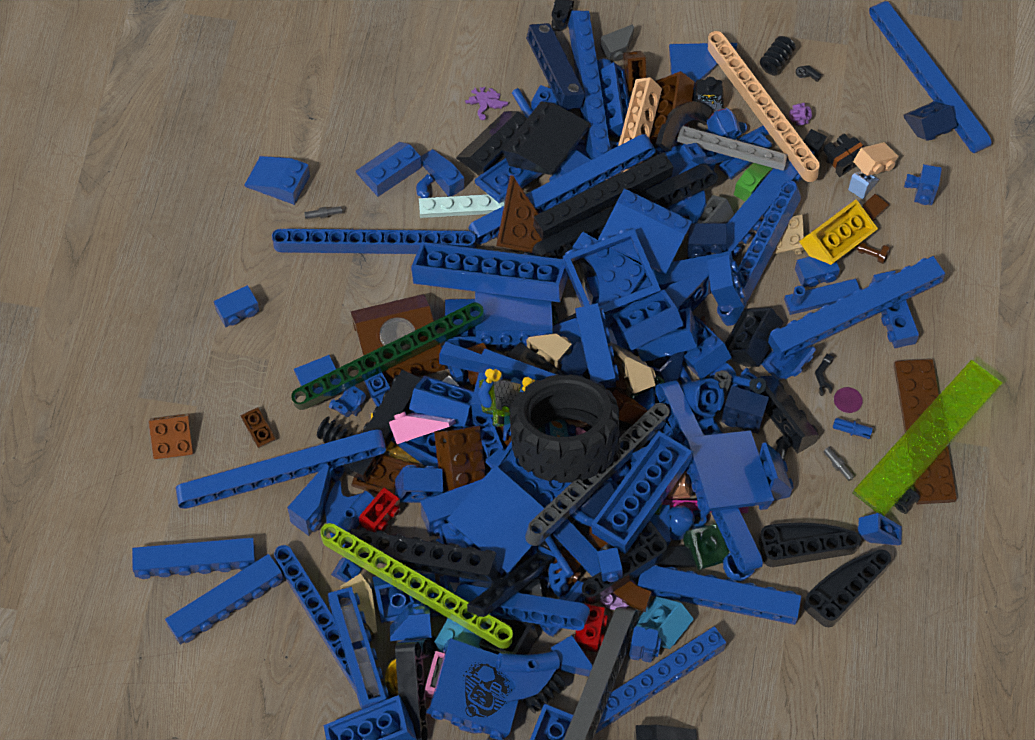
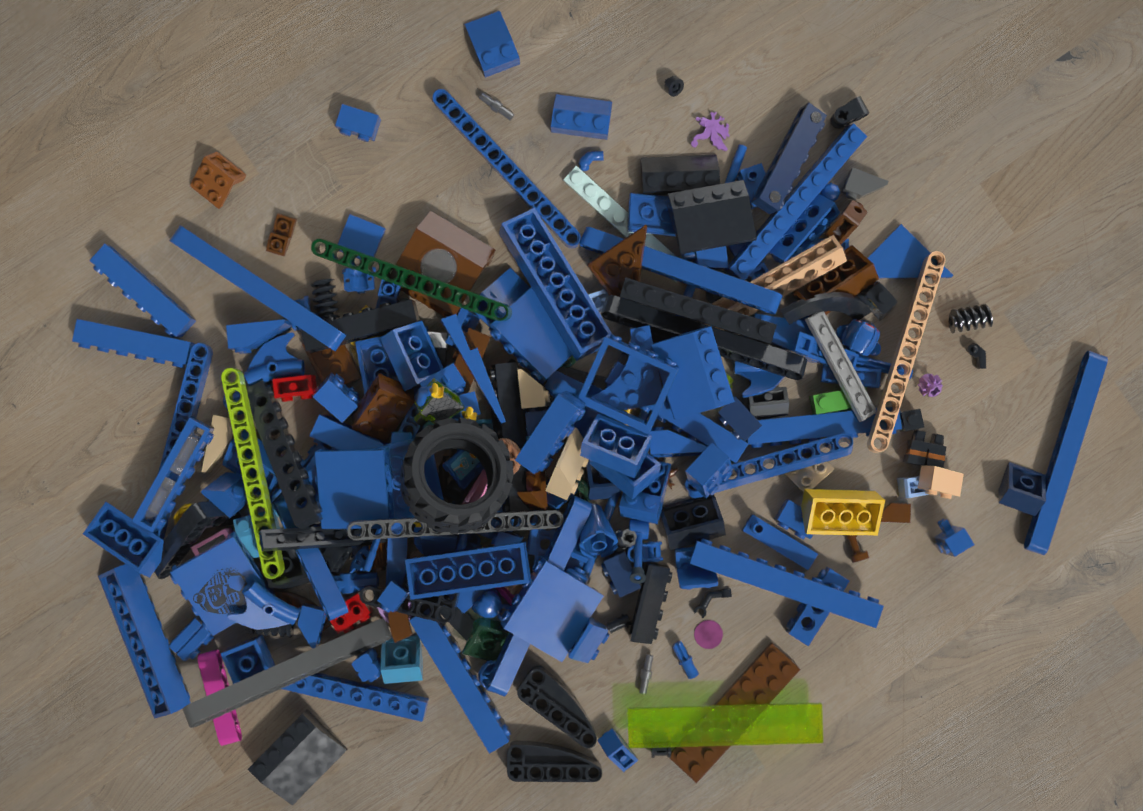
camera: 50 degrees right, 25 degrees up
bright pink slope [389,412,456,444] -> none
blue slope [421,149,464,197] -> none
none -> black tile [664,76,684,97]

